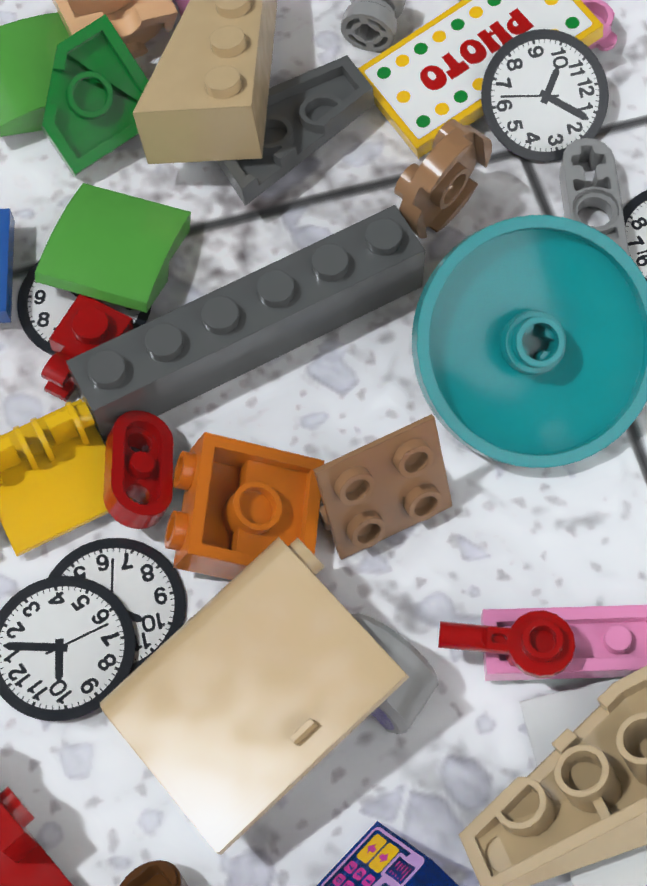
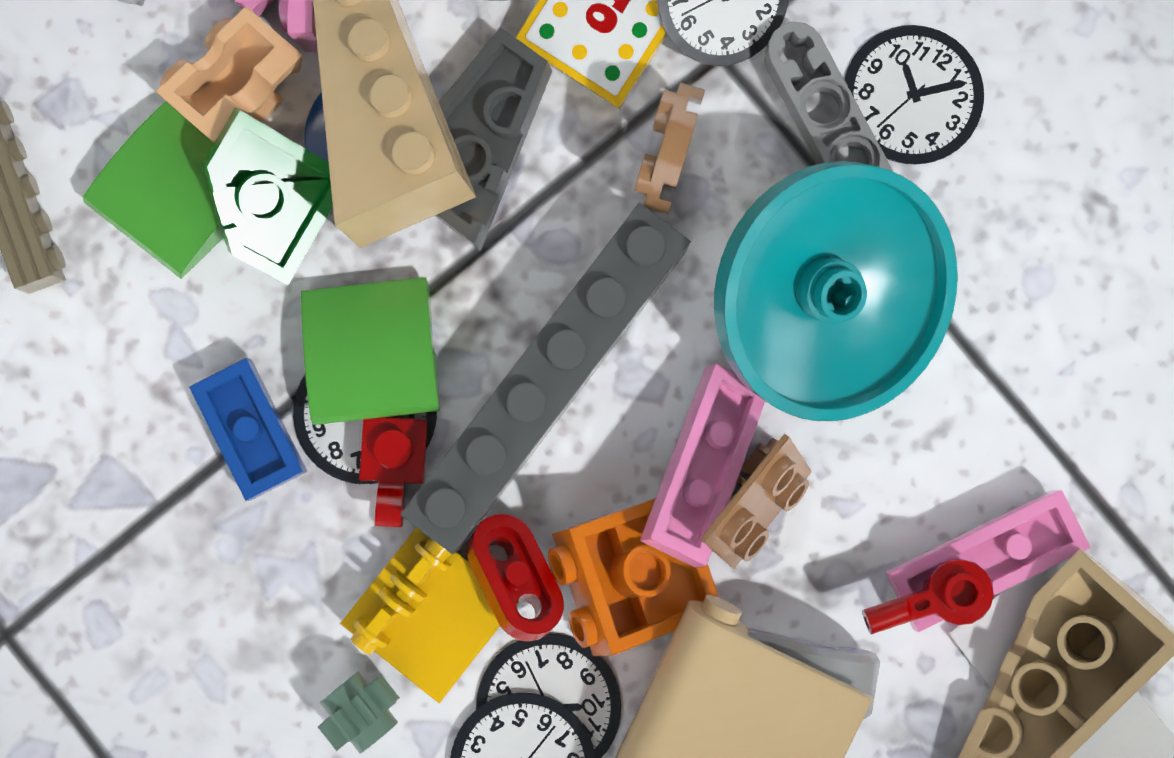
camera: 30 degrees left, 20 degrees up
none -> bright pink plate [640,363,765,567]

